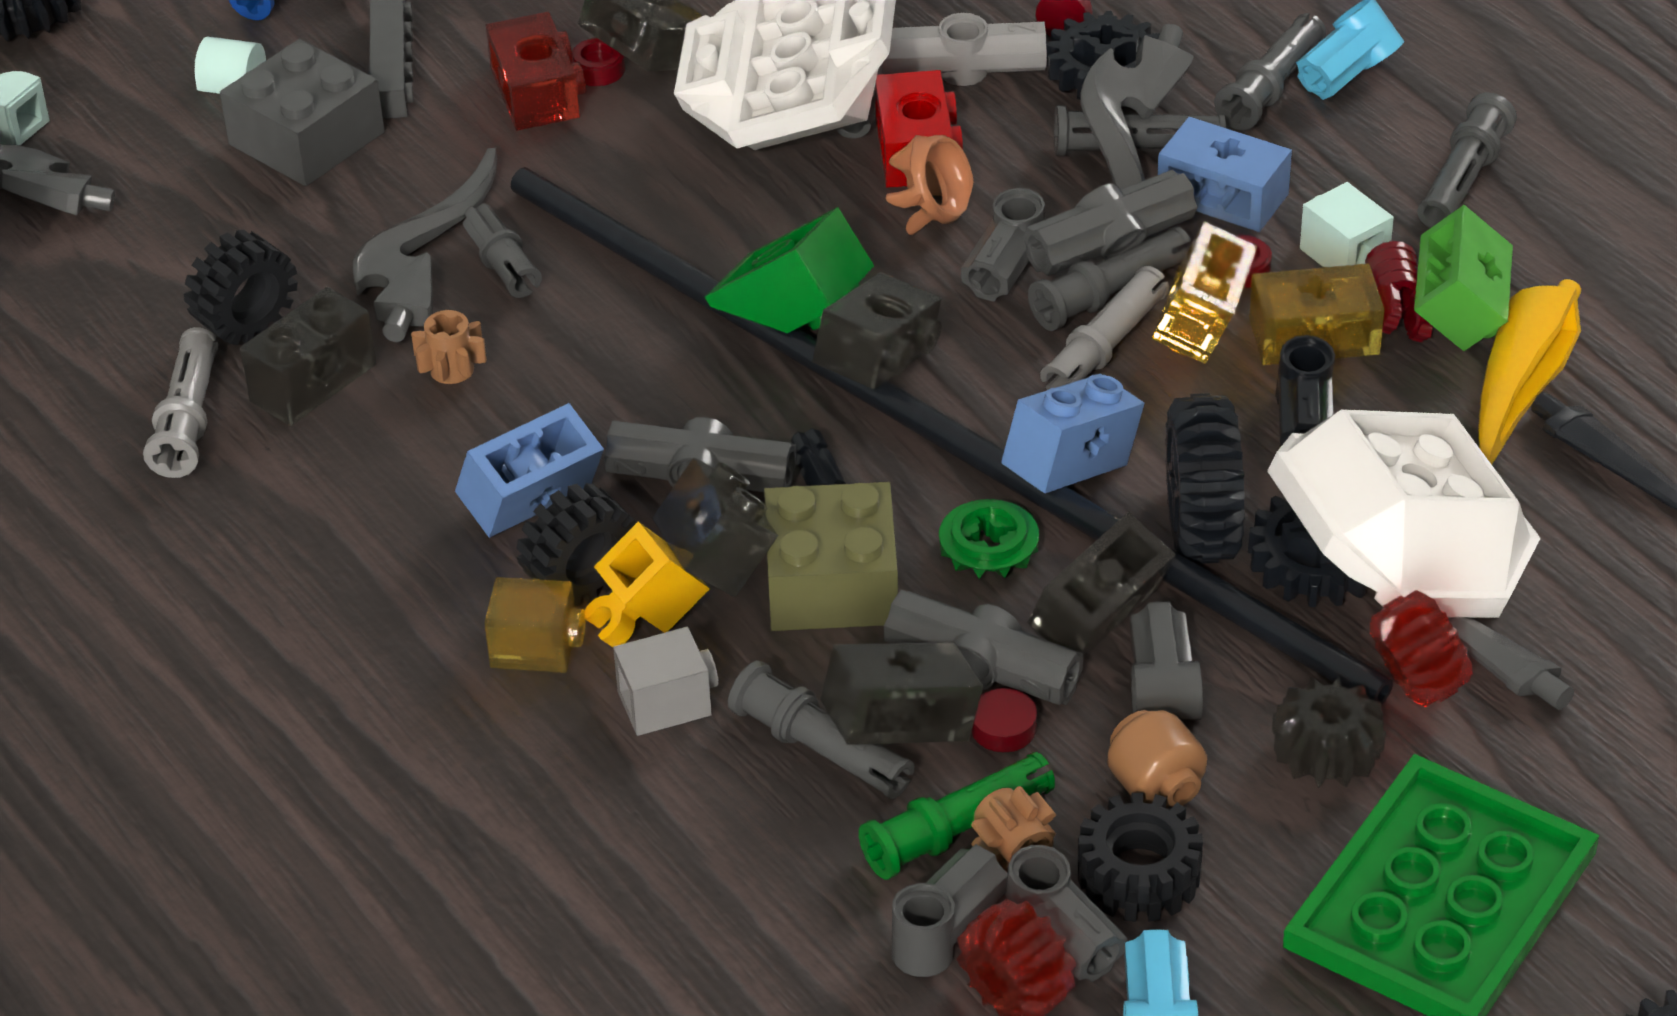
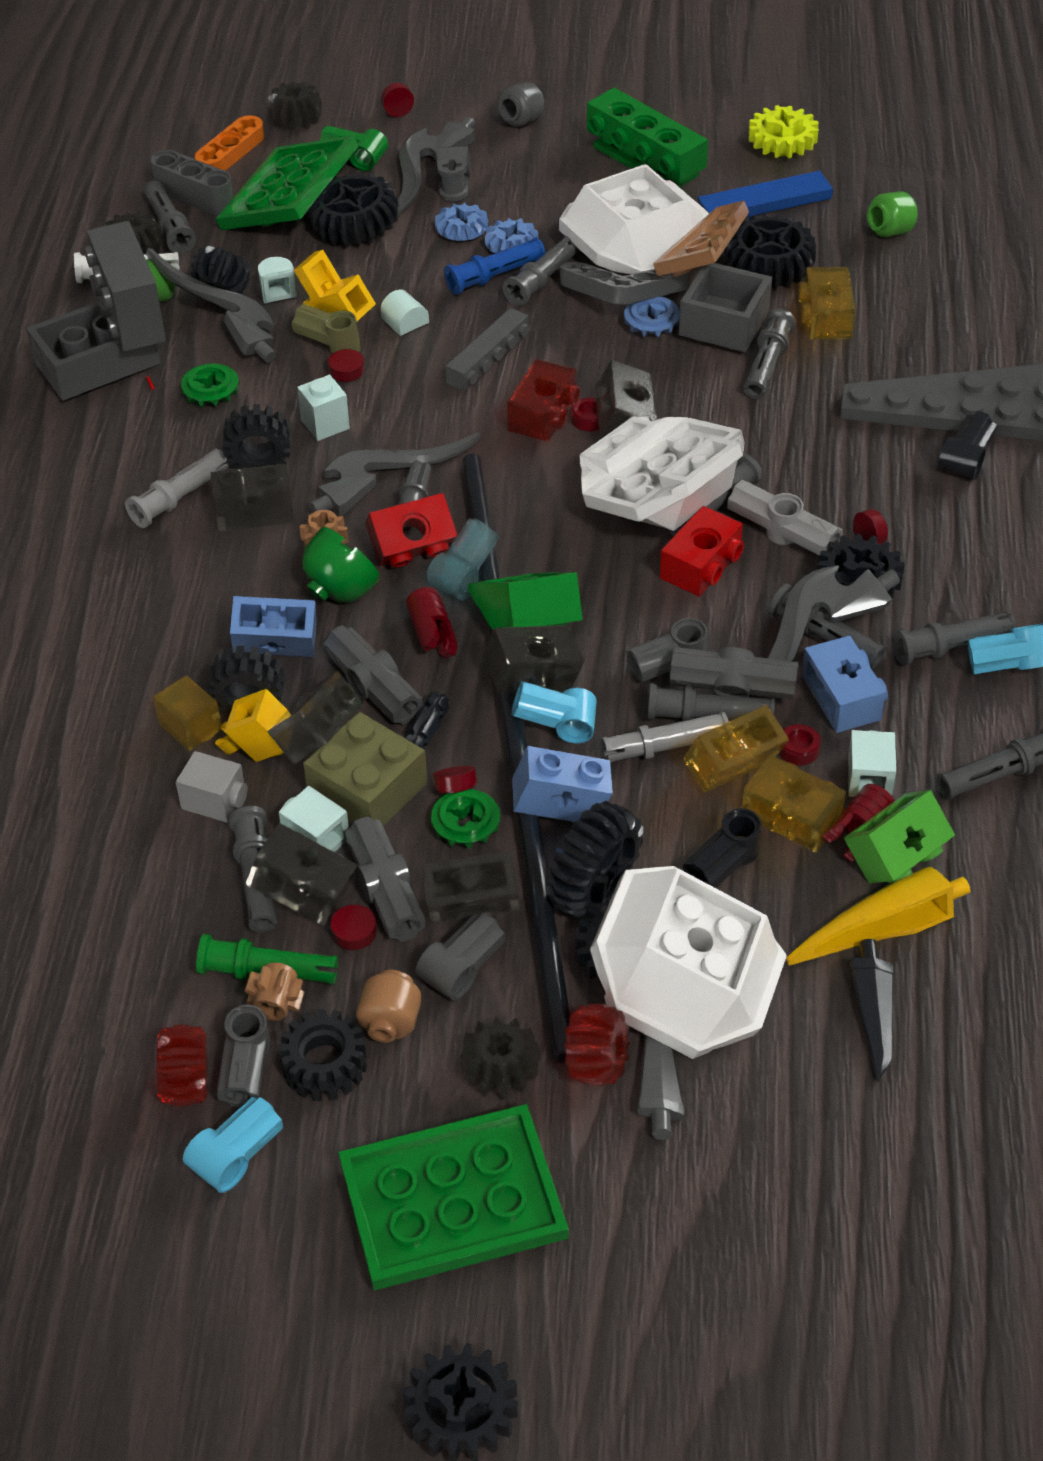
camera: 40 degrees right, 5 degrees up
dark grey brick [219,38,385,186] -> none
nougat piece [886,135,974,235] -> none
dark grey piece [891,844,1008,977] -> none
none -> green gear [181,363,239,407]
none -> light aqua brick [279,786,349,865]
none -> olive piece [292,304,361,354]
none -> yellow brick [294,249,376,321]
none -> light aqua brick [297,375,350,441]
none -> green cylinder [302,526,380,603]
none -> dark red tile [328,349,365,382]
none -> red brick [365,493,458,568]
none -> dark red hinge [406,587,458,658]
none -> clear light blue piece [426,518,499,601]
none -> dark red tile [433,766,477,793]
none -> medium azure piece [511,681,597,744]

